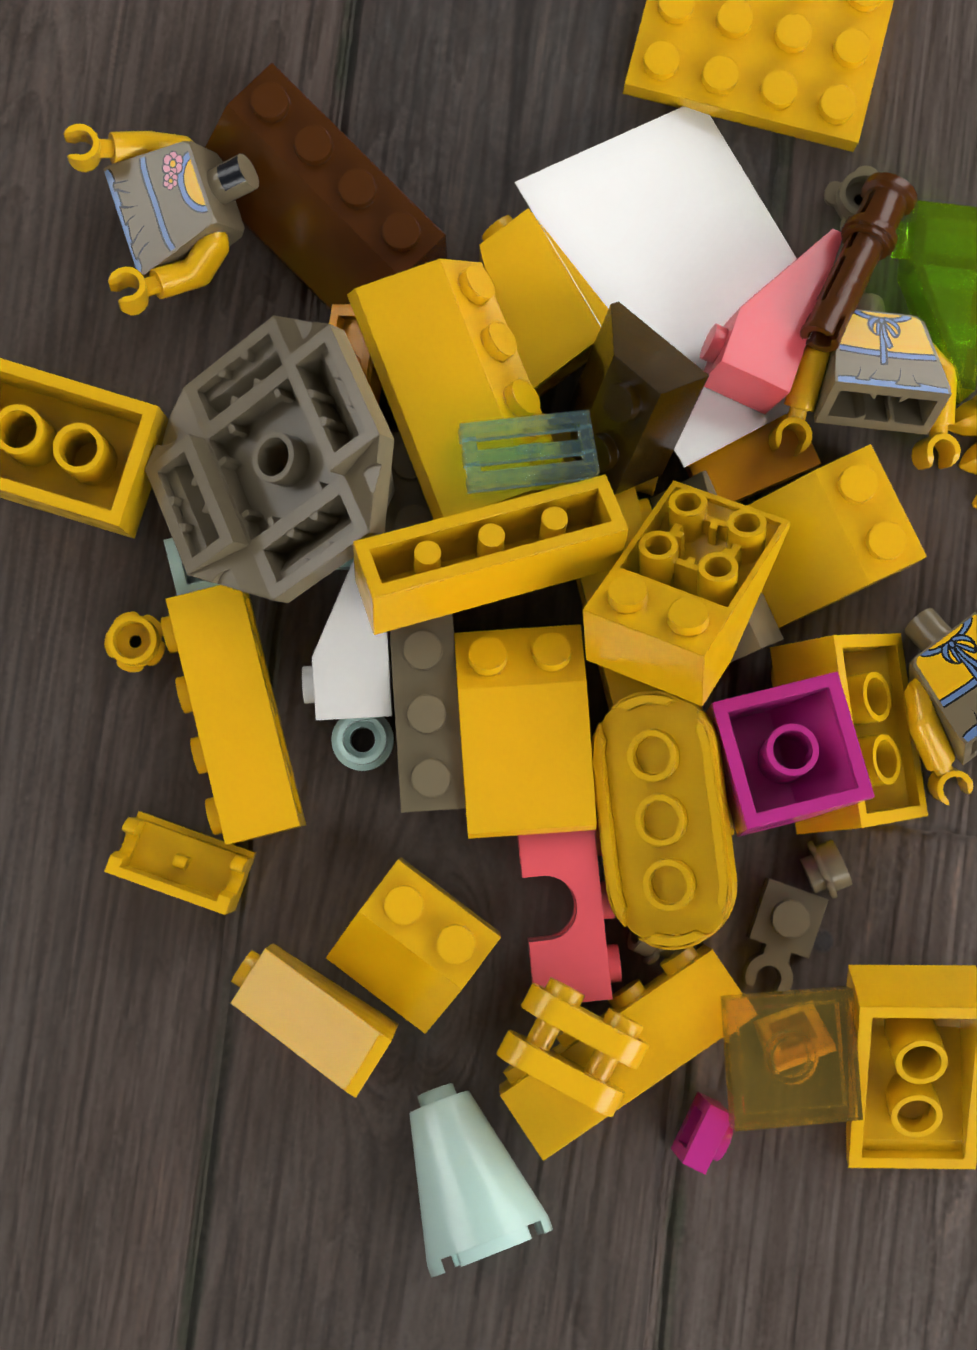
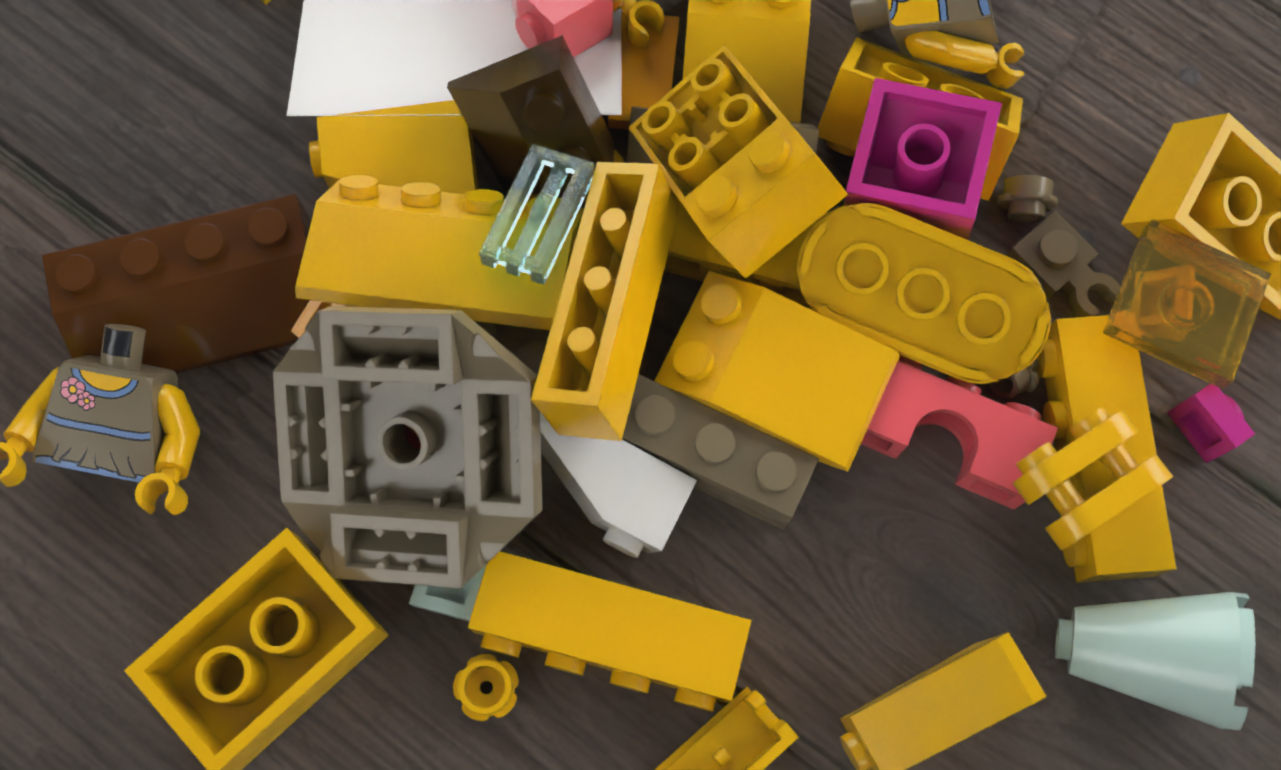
camera: 60 degrees left, 10 degrees down
yellow slope [326,857,501,1034] -> none
light aqua plate [331,717,394,771] -> none

